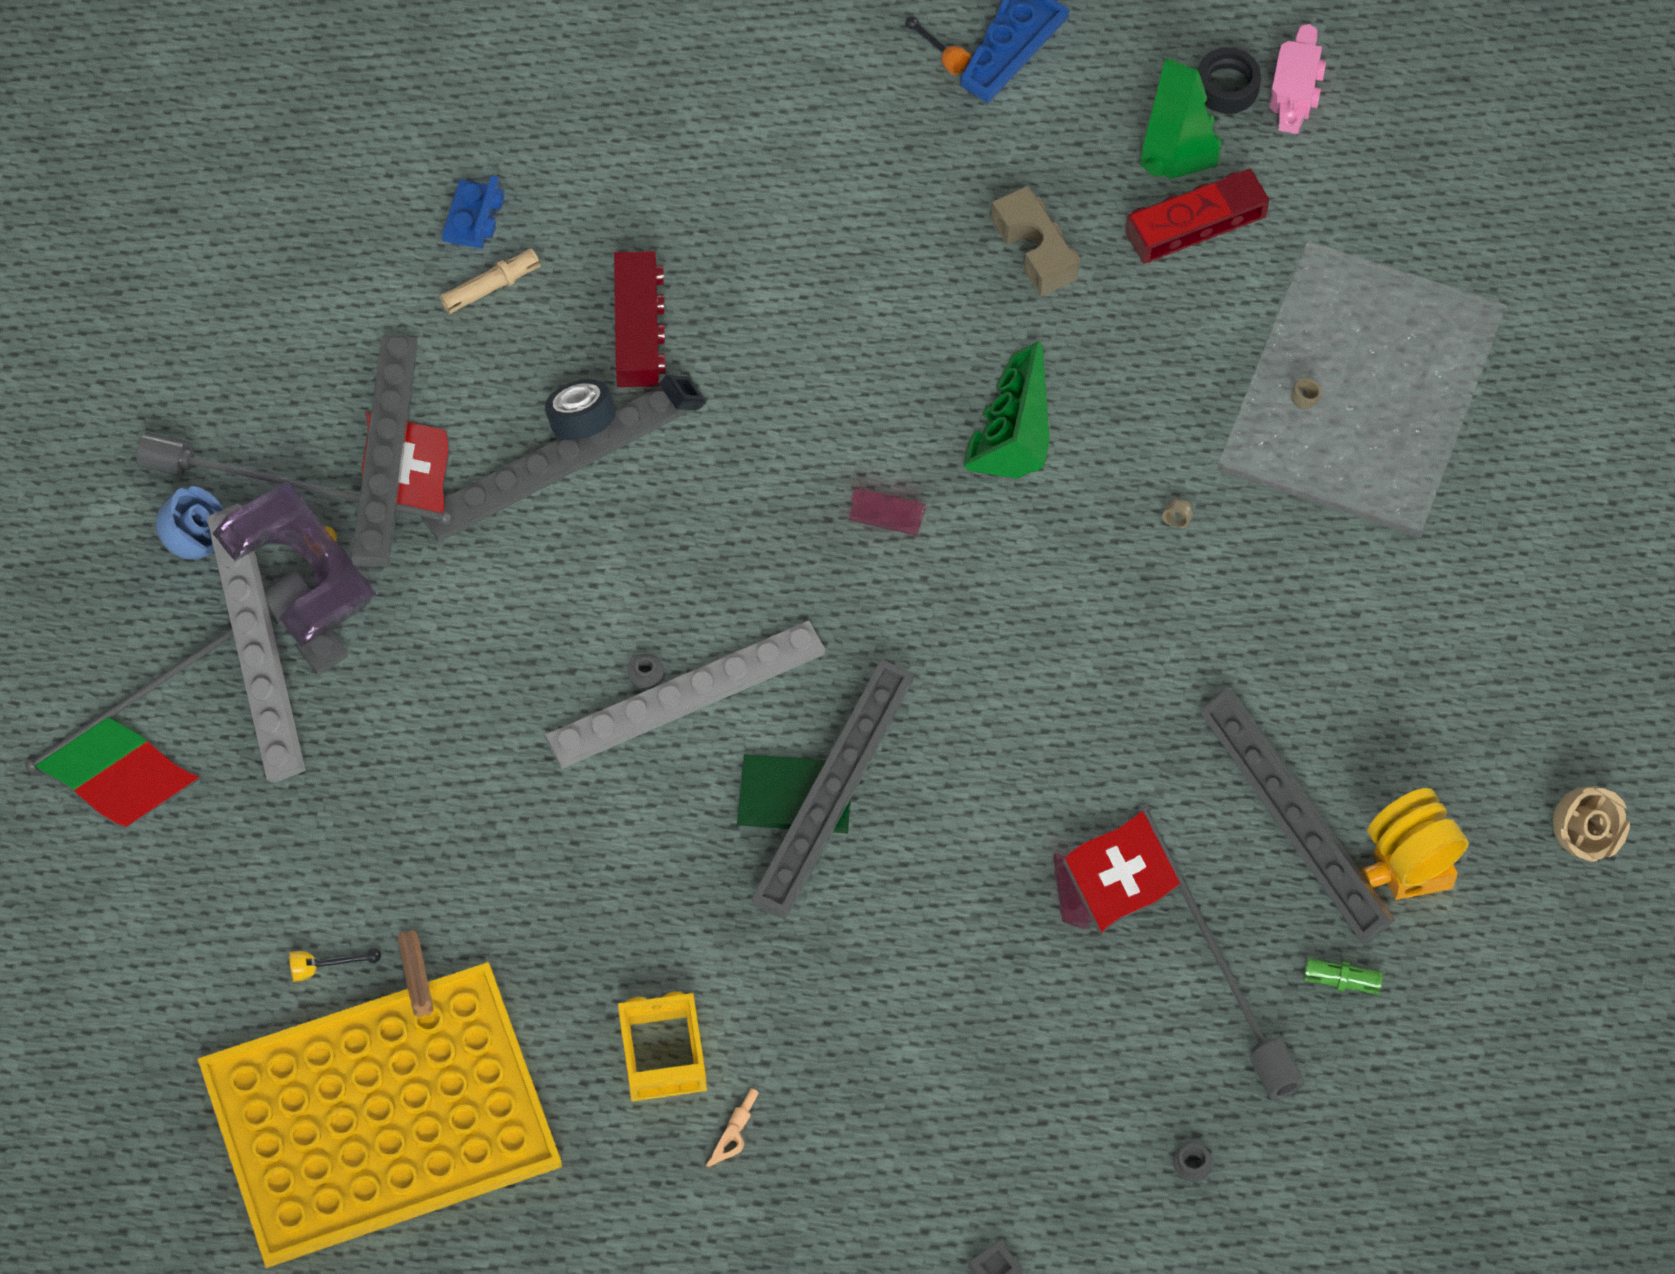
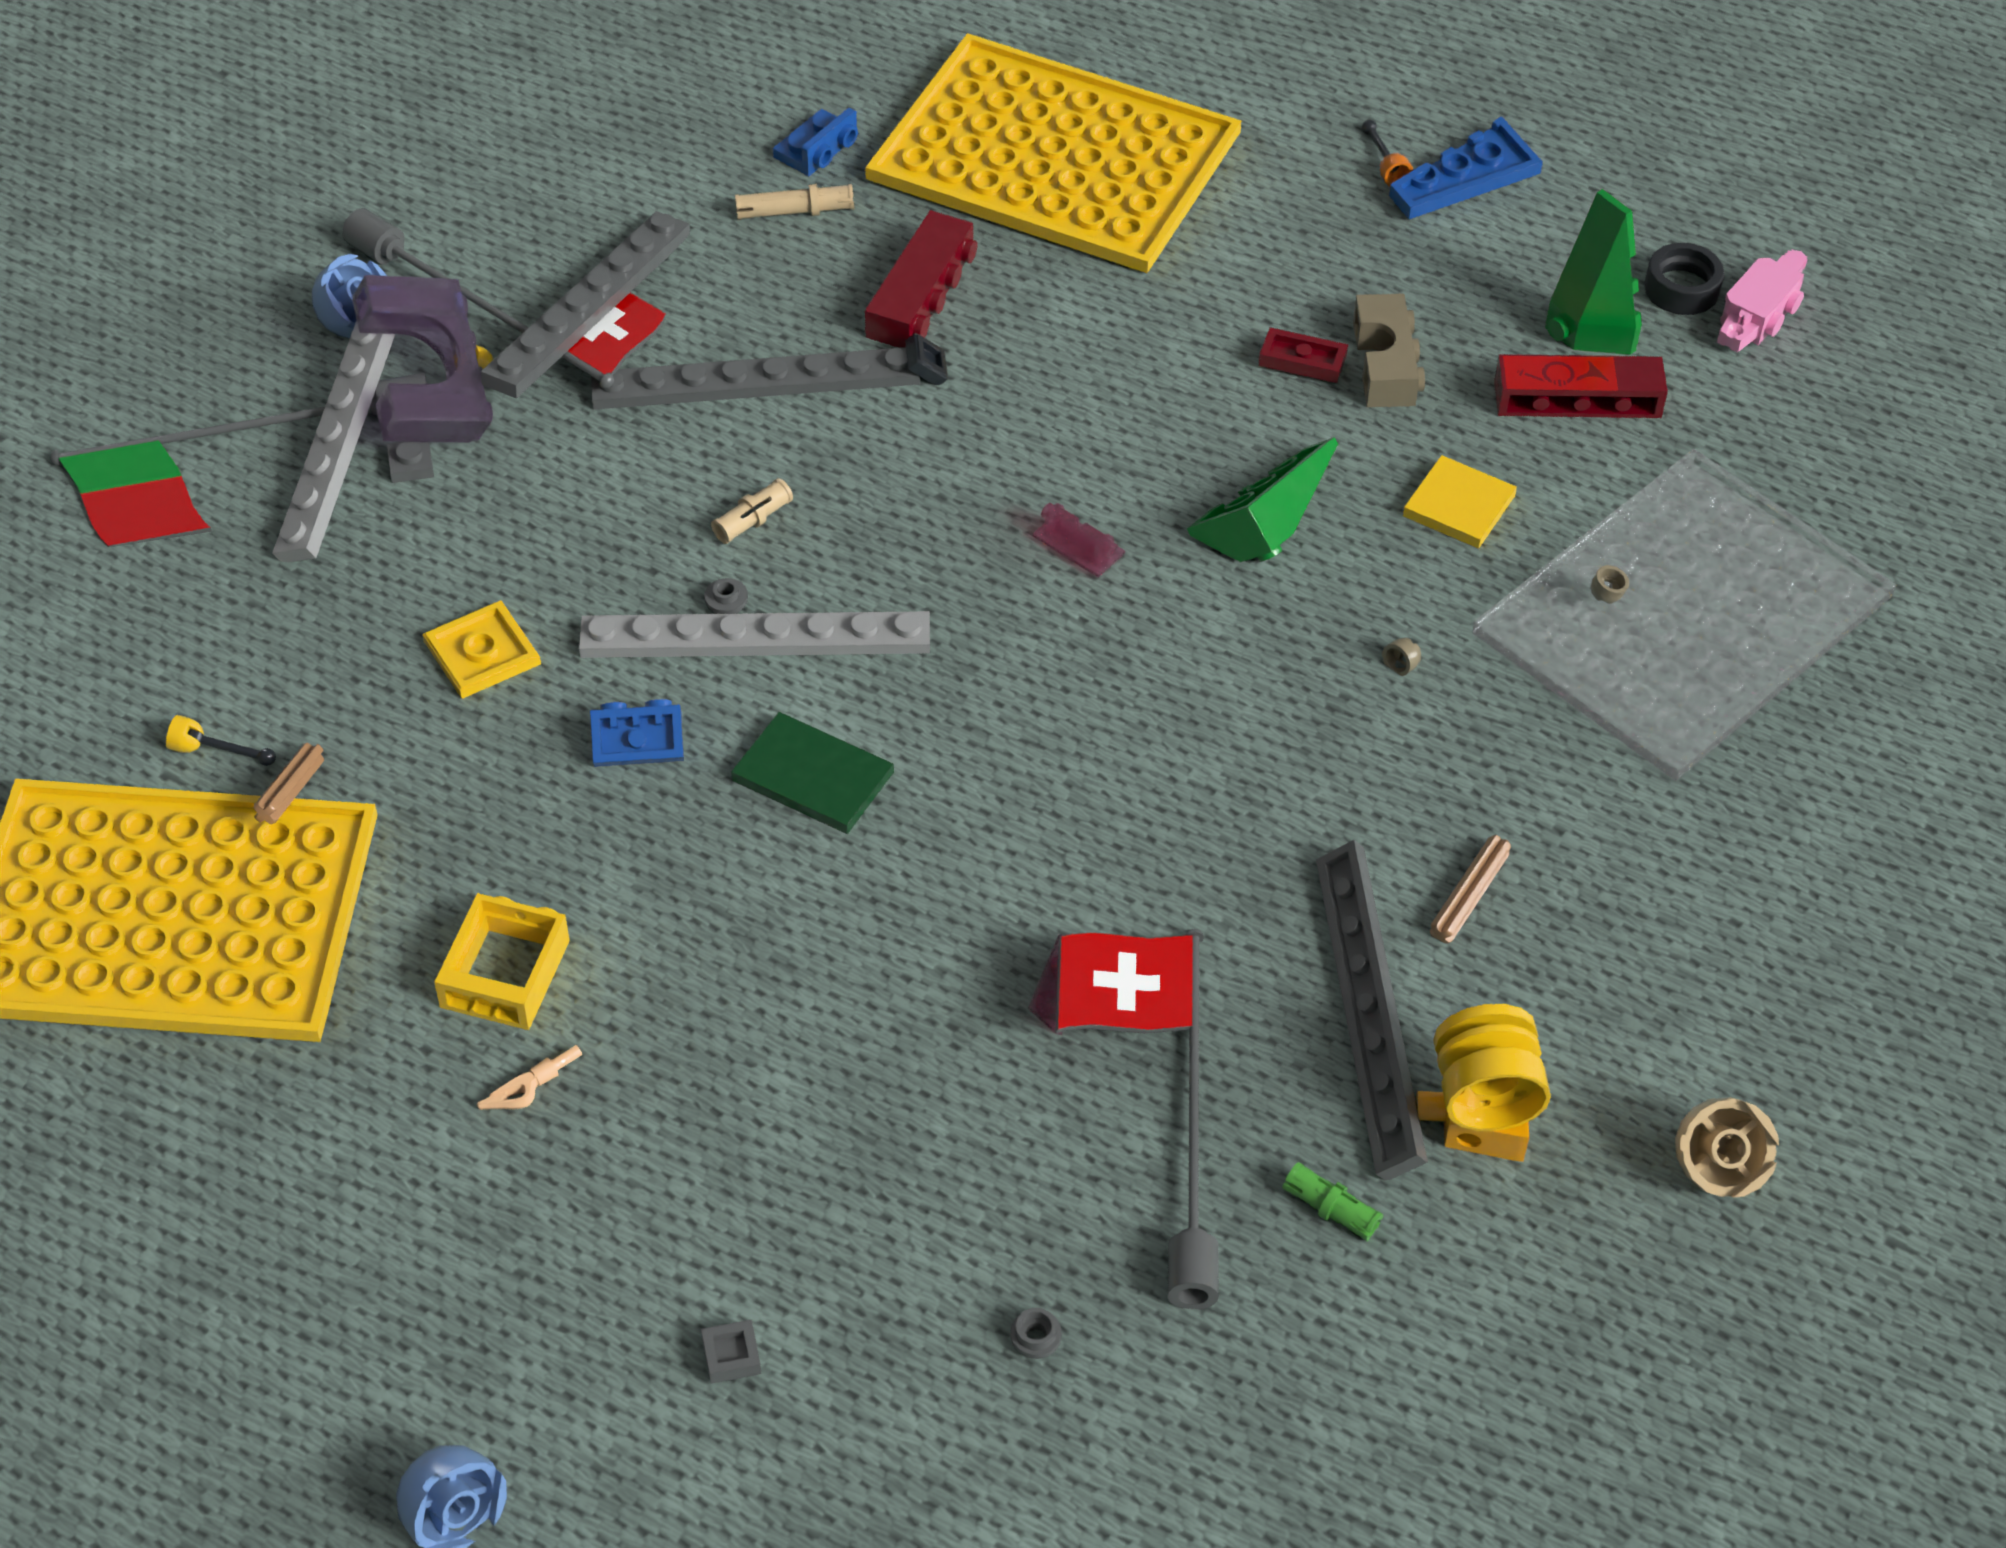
camera: 25 degrees right, 10 degrees down
black wheel [545,379,616,440] -> none
dark grey plate [752,660,914,920] -> none
none -> yellow tile [422,600,541,699]
none -> blue bracket [590,699,684,767]
none -> tan pin [711,478,793,544]
none -> yellow plate [865,33,1241,273]
none -> dark red plate [1258,327,1348,383]
none -> yellow tile [1403,455,1517,549]
none -> medium nougat axle [1430,835,1511,944]

